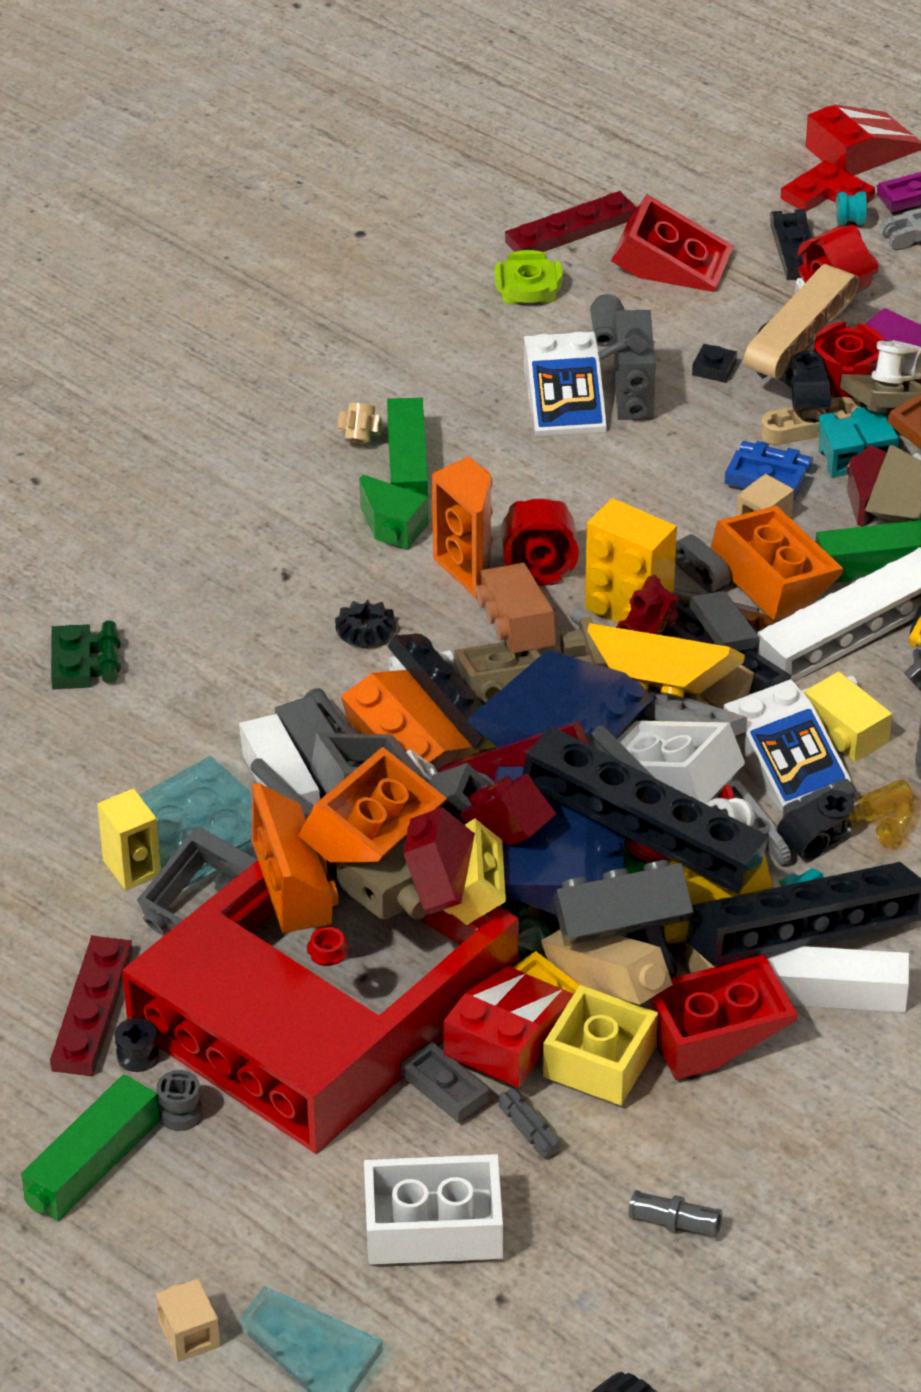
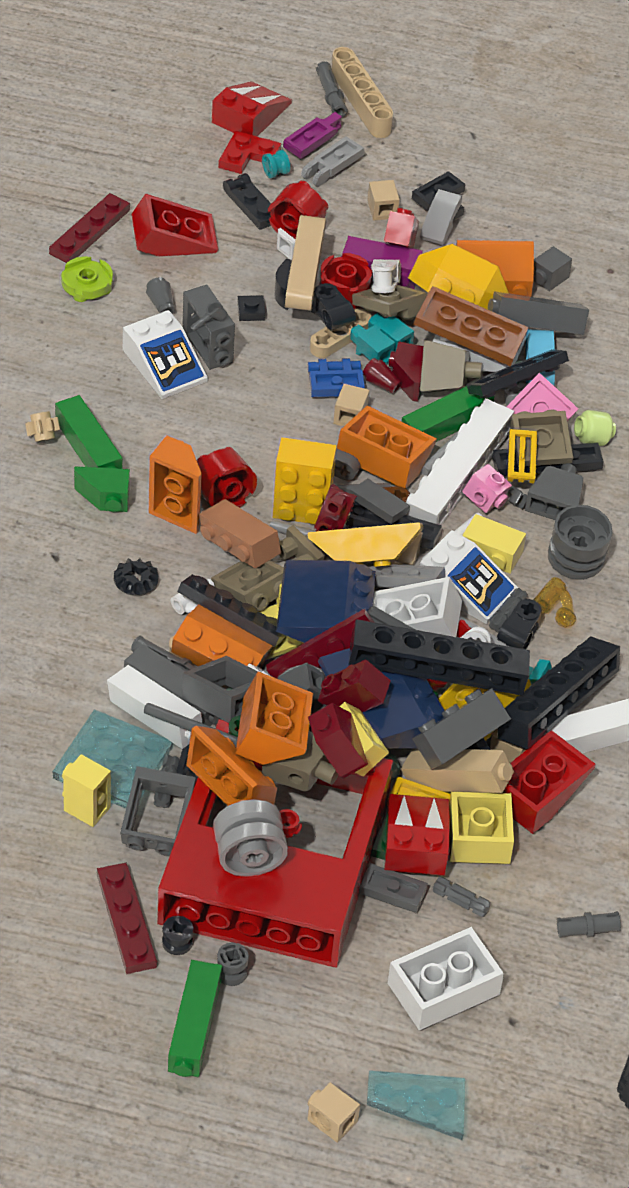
camera: 30 degrees left, 5 degrees up
none -> light grey wheel [213,799,288,876]
none -> dark red cone [363,358,402,394]
none -> bright pink brick [462,464,512,513]

